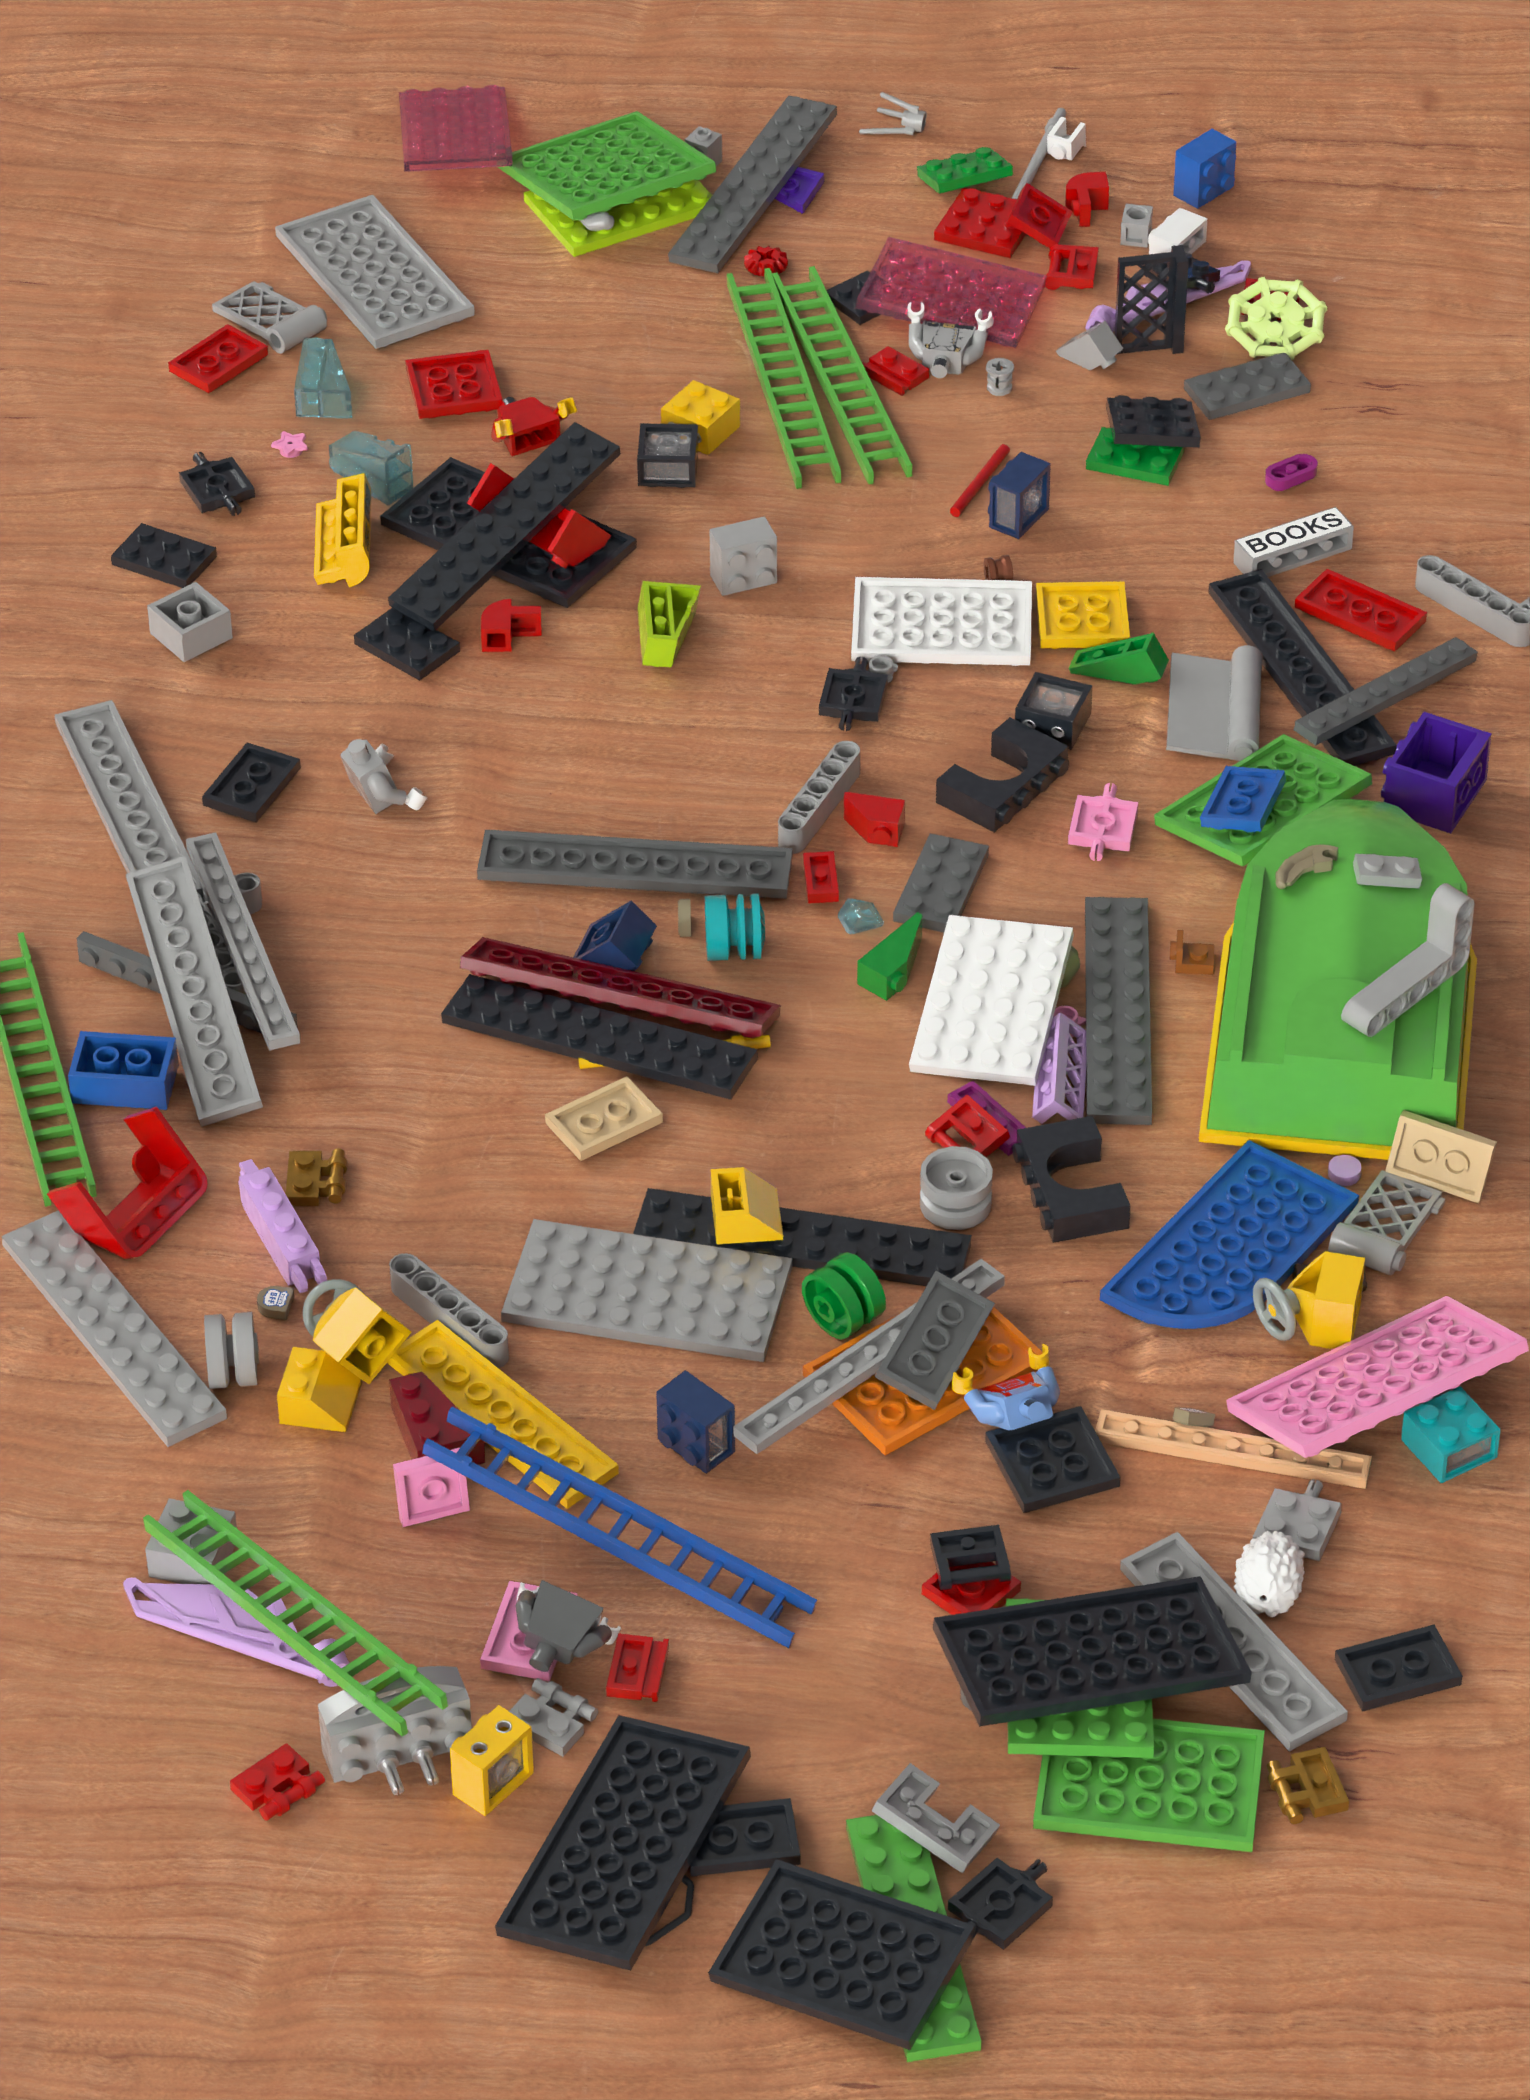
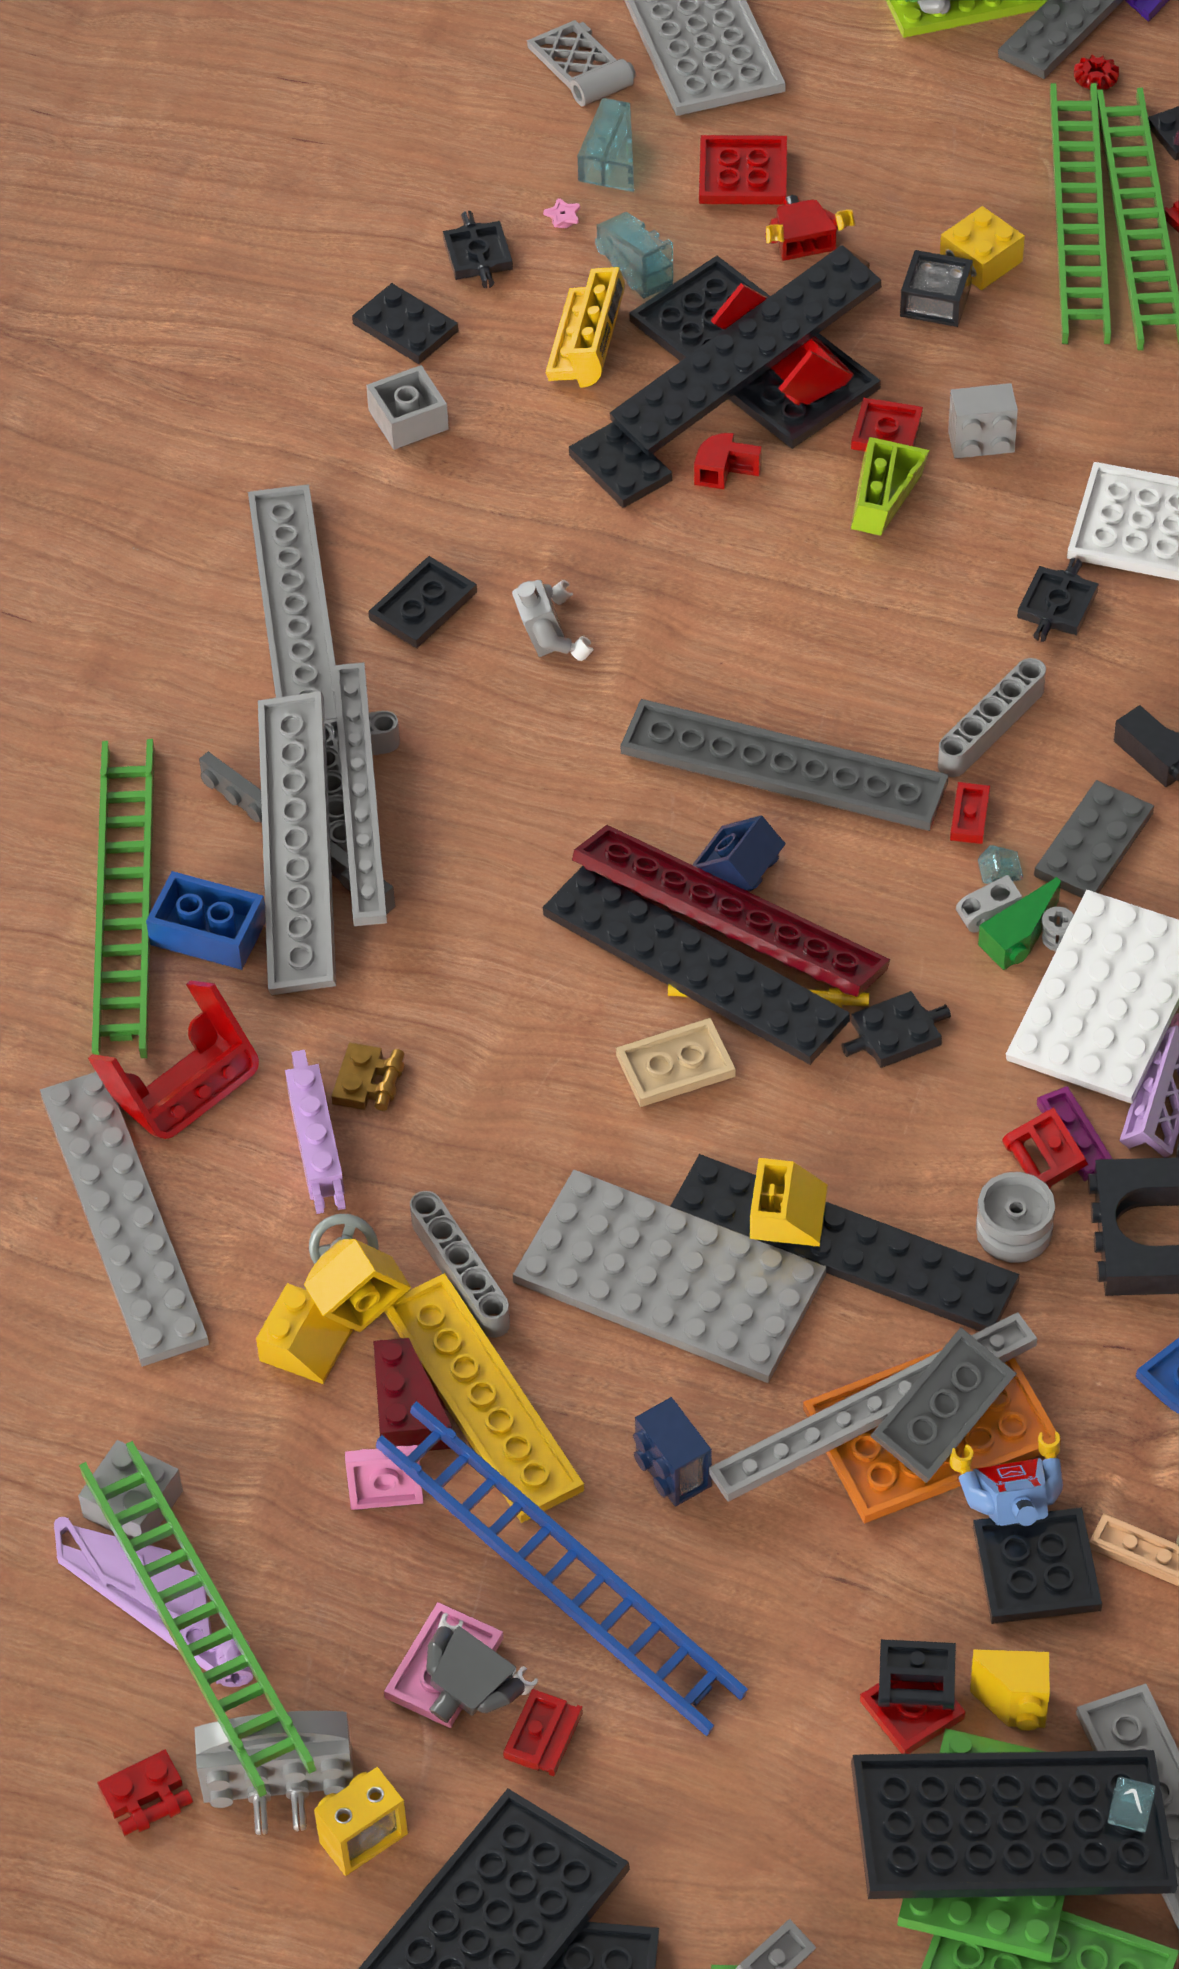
camera: 15 degrees right, 10 degrees up
red plate [168,324,268,393] -> none
light grey wheel [204,1312,259,1389] -> none
dark tan tile [257,1286,295,1320] -> none
light grey plate [509,1678,598,1757] -> none
dark tan tile [678,899,691,937] -> none
teal wheel [705,894,765,961] -> none
green wheel [802,1252,886,1340] -> none
red slope [844,792,905,847] -> none
light grey plate [867,655,898,683] -> none
none -> black plate [841,991,951,1068]
none -> red plate [851,397,923,451]
none -> light grey leg [956,875,1022,932]
none -> yellow slope [970,1649,1050,1731]
none -> light grey bush [1042,907,1074,951]
none -> clear light blue slope [1107,1777,1155,1833]

